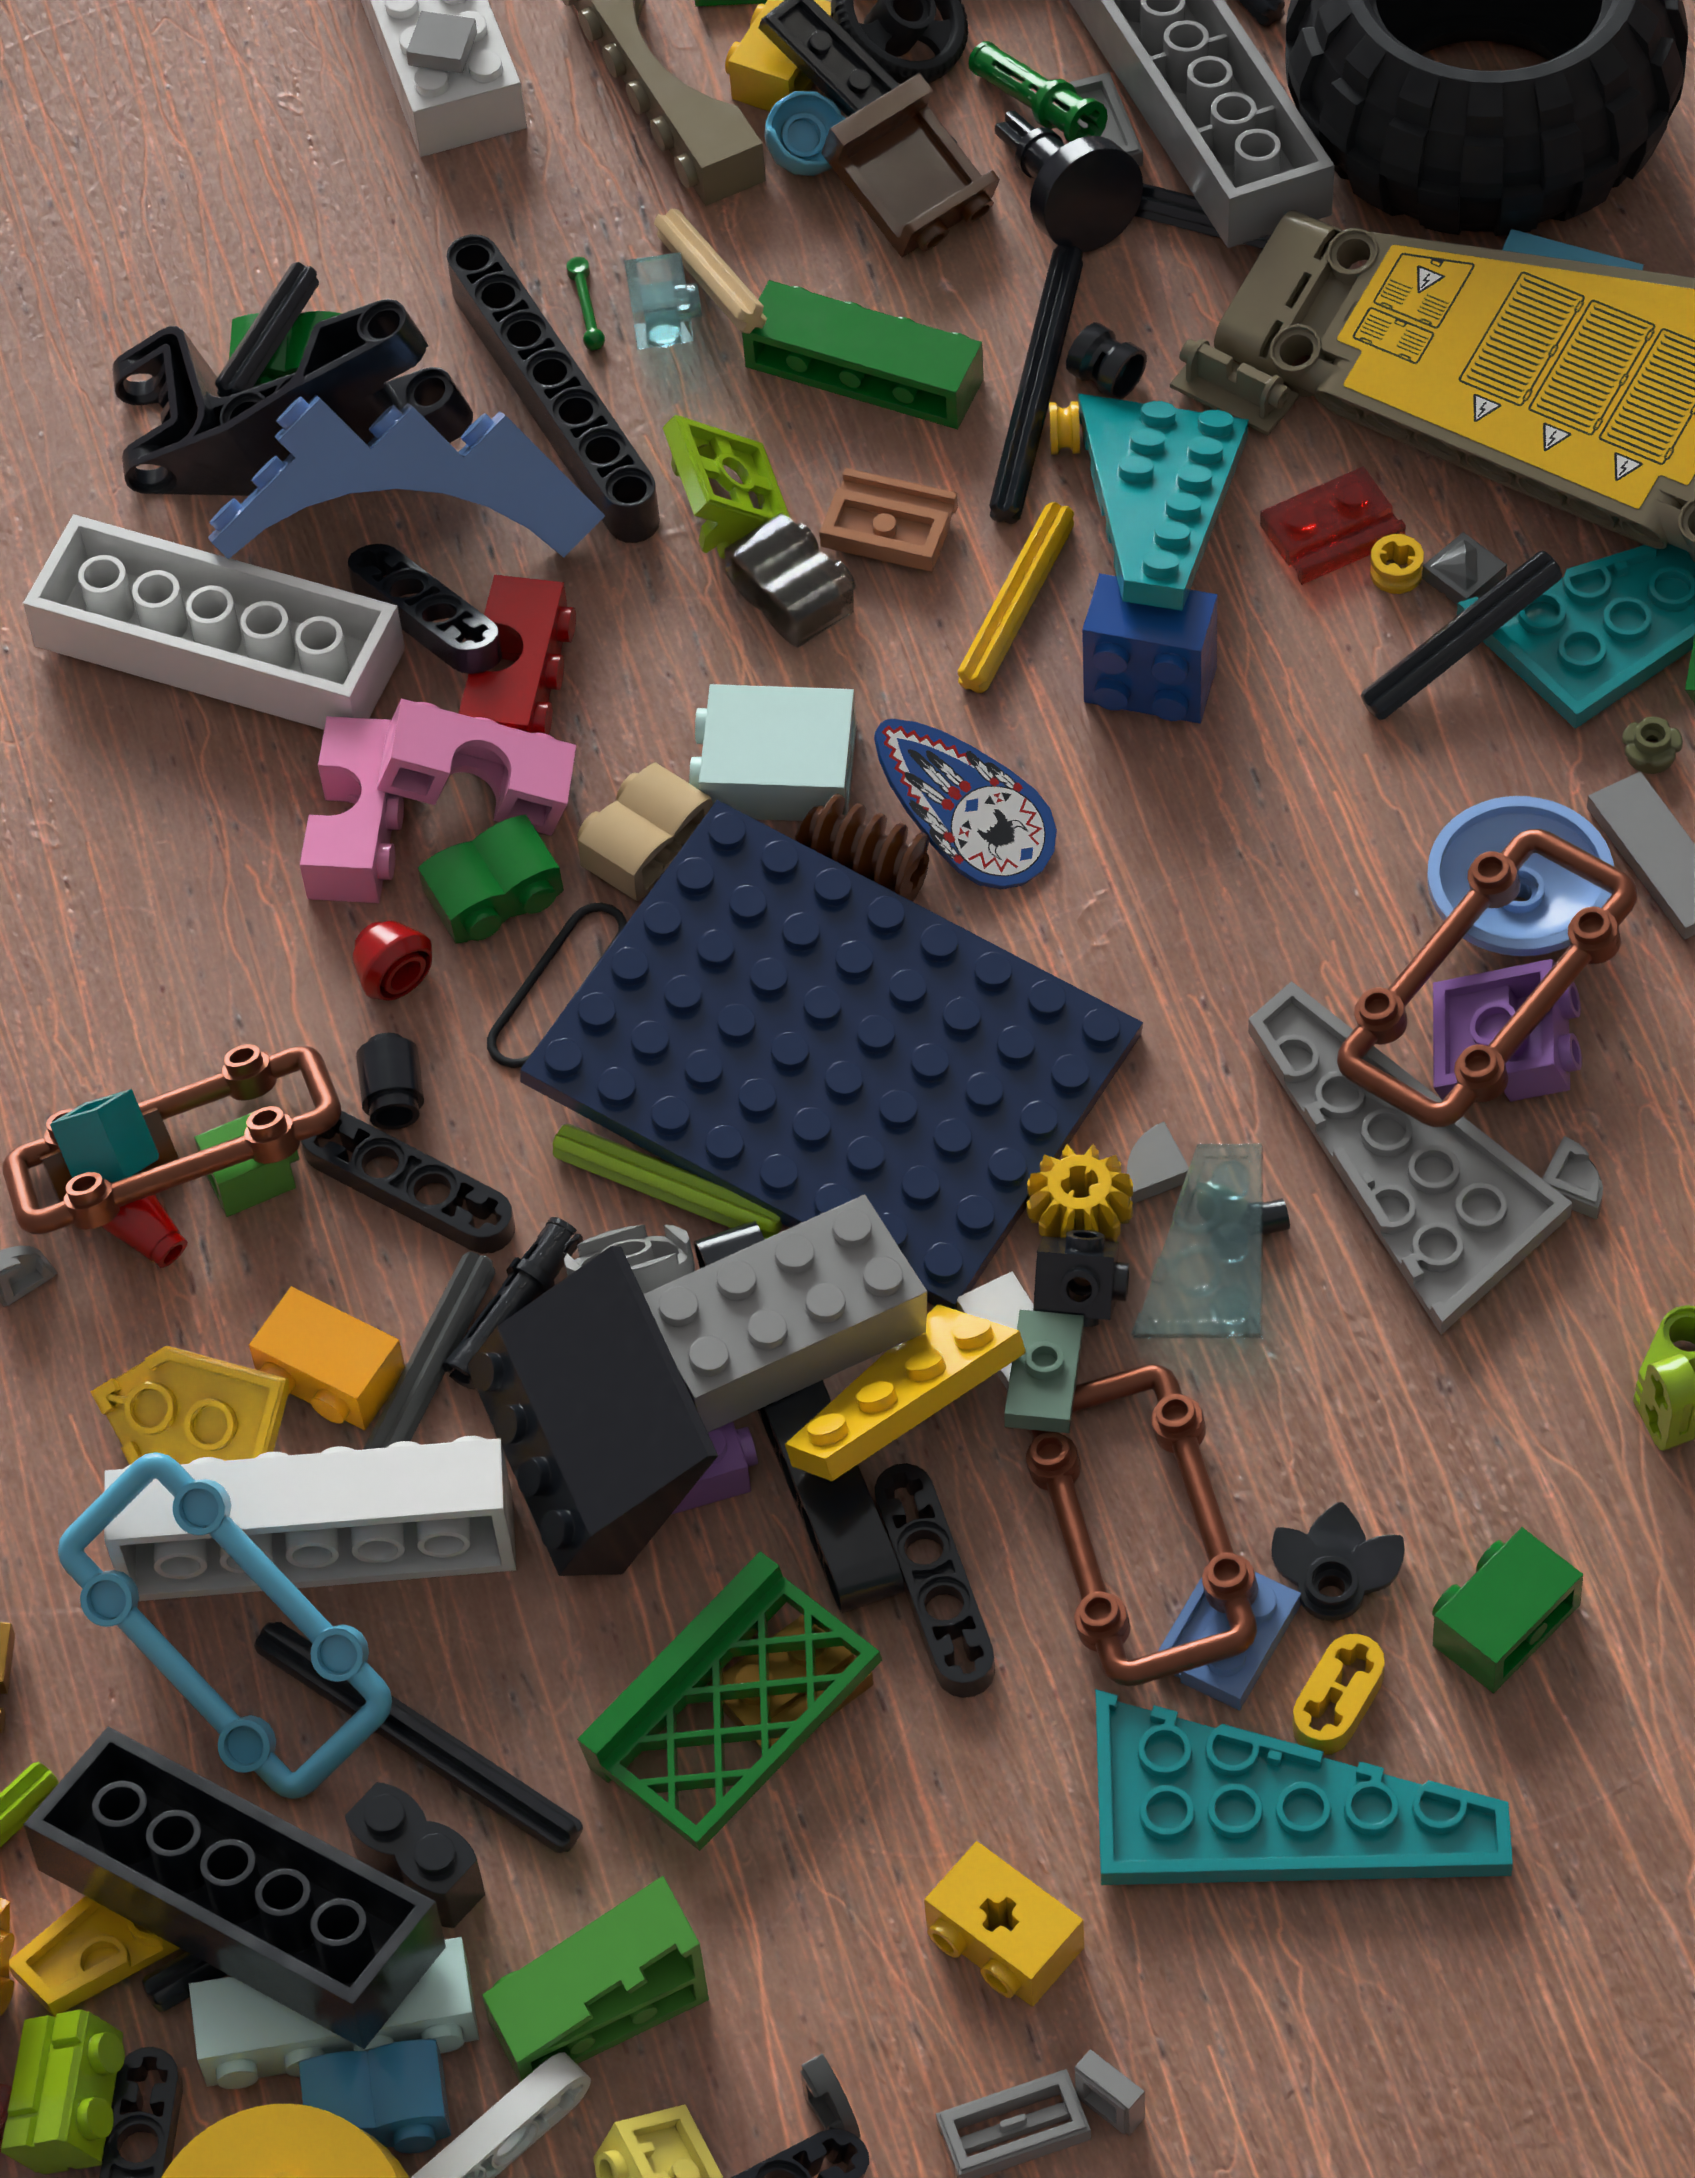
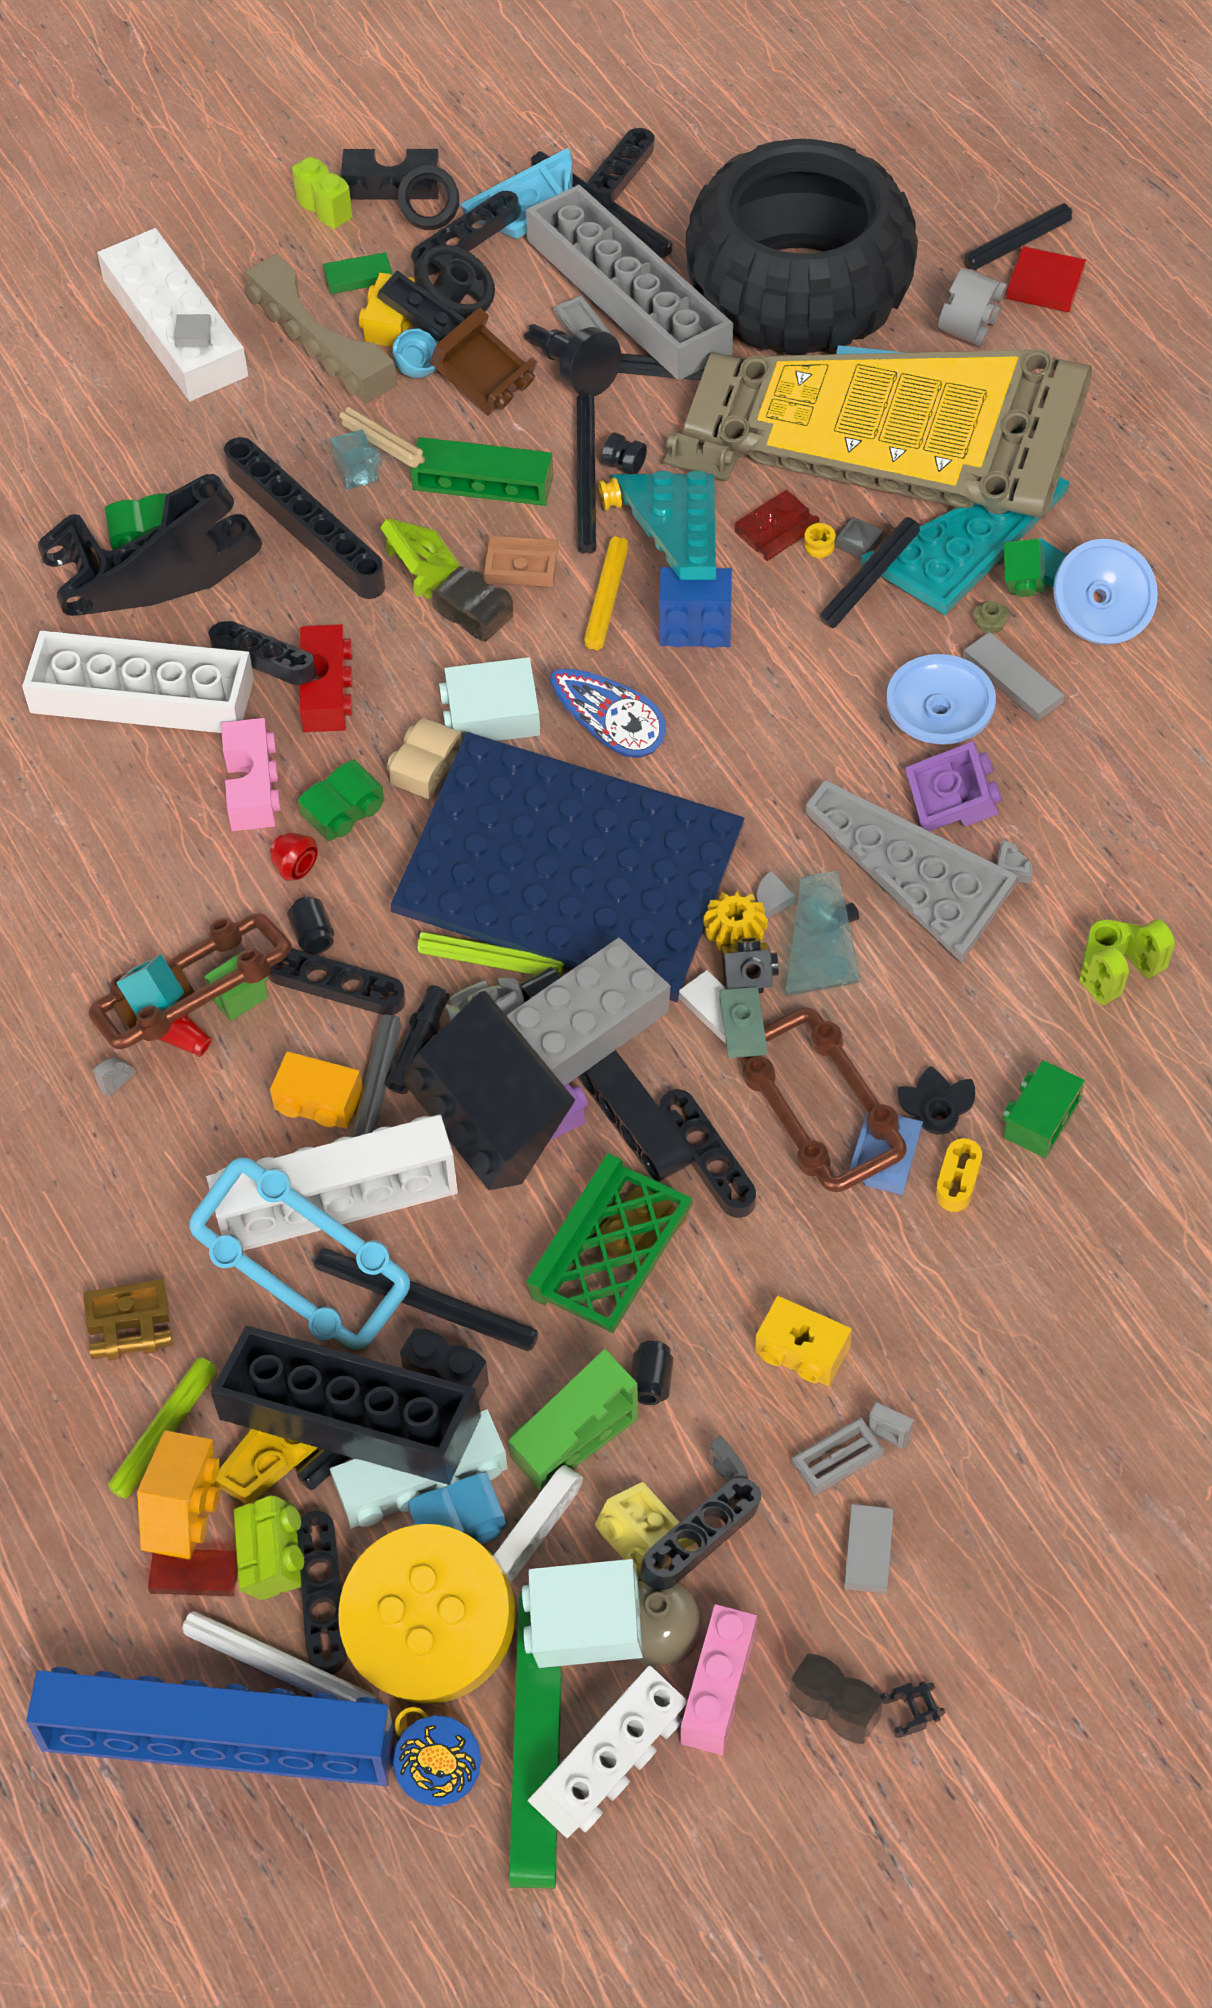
camera: 15 degrees left, 0 degrees up
yellow tile [90,1345,289,1465] -> none
medium blue arch [208,395,605,559] -> none
black axle [215,262,319,397] -> none
bright pink arch [377,698,576,836] -> none
black piece [487,902,627,1068] -> none
green hinge [566,257,605,351] -> none
yellow wing [785,1304,1026,1481] -> none
reddish brown piece [795,793,929,902] -> none
green pin [968,41,1108,143] -> none
teal wing [1095,1689,1513,1885] -> none
copper bar [1337,829,1638,1127] -> none
none -> black brick [630,1341,674,1405]

